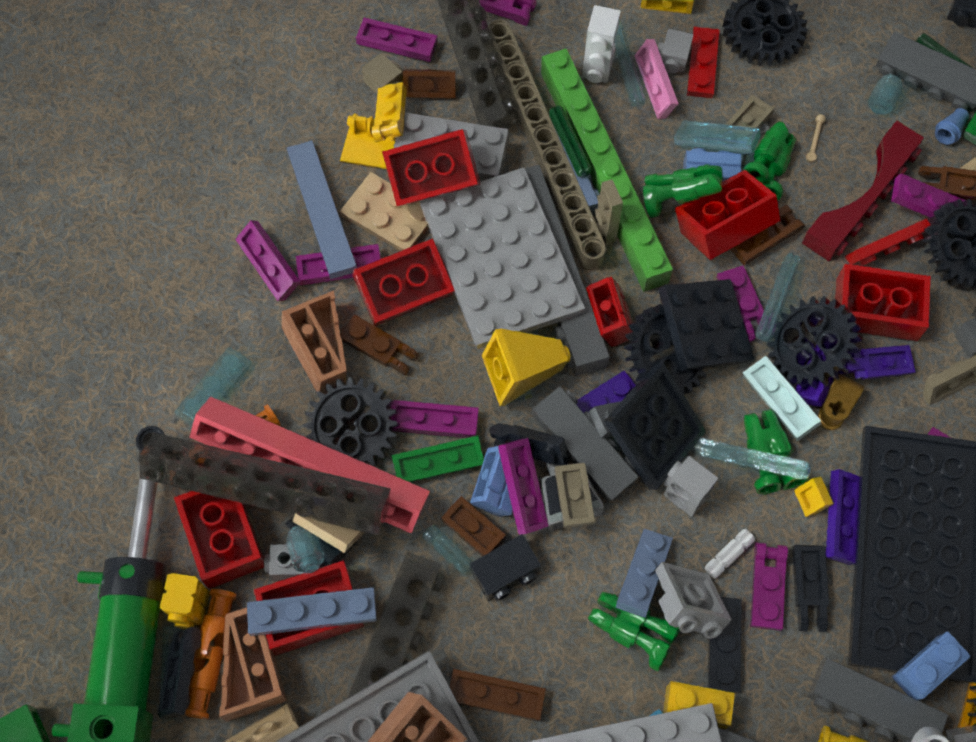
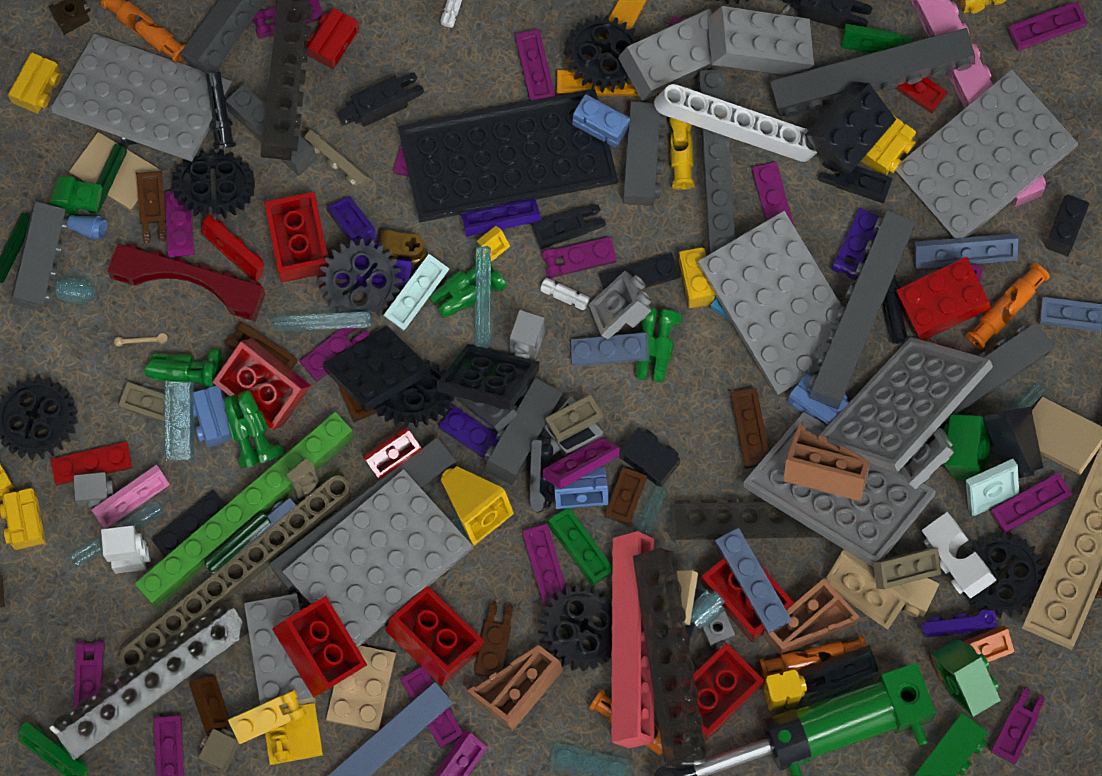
camera: 110 degrees left, 5 degrees up
none -> black plate [152,490,226,557]

